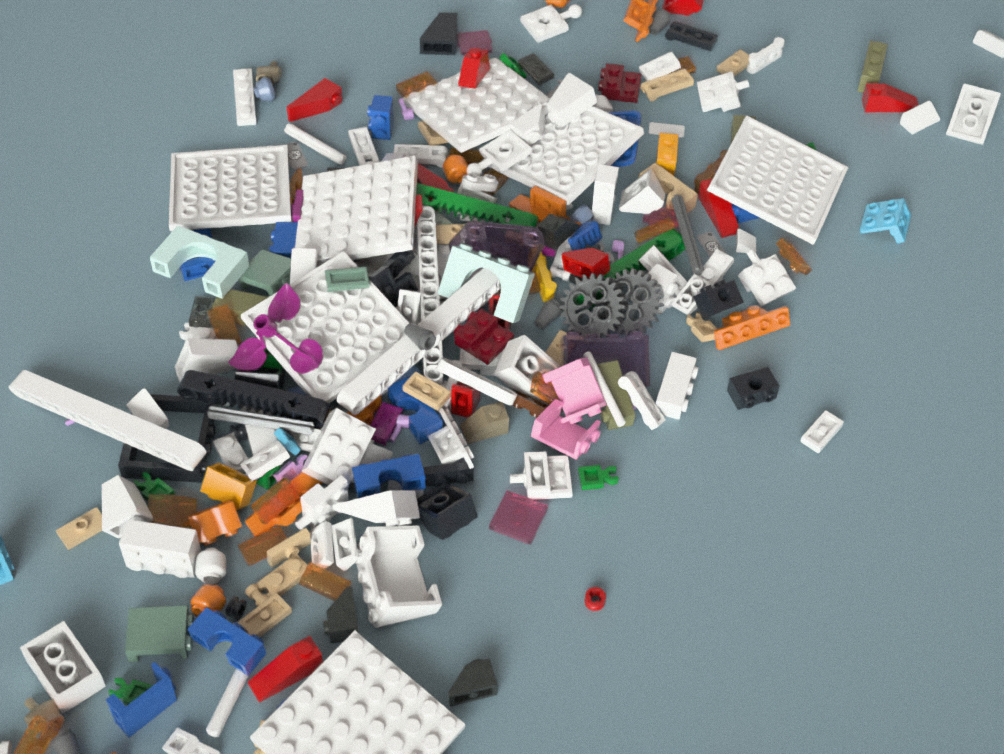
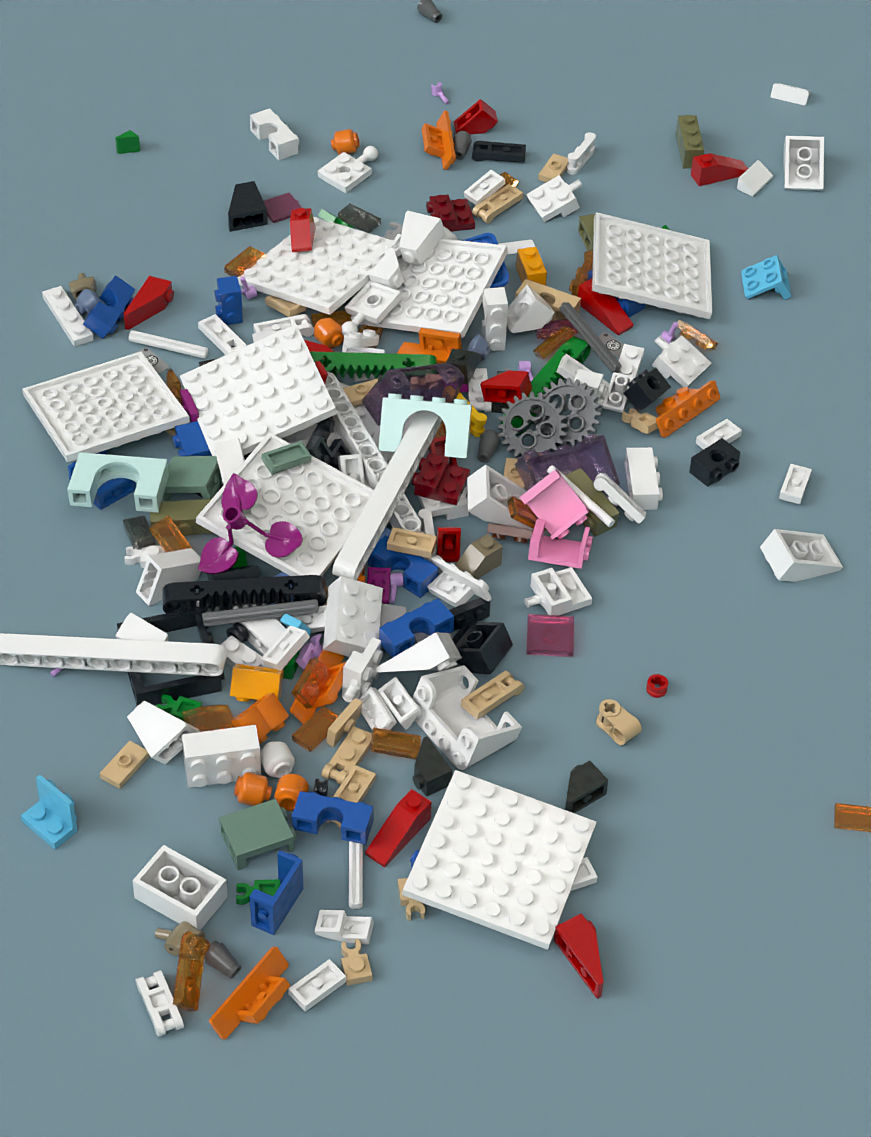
camera: 20 degrees left, 5 degrees down
dark grey cone [404,323,436,350] -> none
white beam [436,358,517,405] -> none
blue slope [568,221,602,251] -> none
green plate [578,465,619,491] -> none
white slope [736,229,756,253] -> none
none -> blue arch [83,275,136,339]
none -> orange head [234,772,272,806]
none -> tan plate [461,671,525,720]
none -> tan piece [596,699,642,745]
none -> lavender hand [661,322,678,343]
none -> white plate [696,419,742,450]
none -> white slope [760,529,843,582]

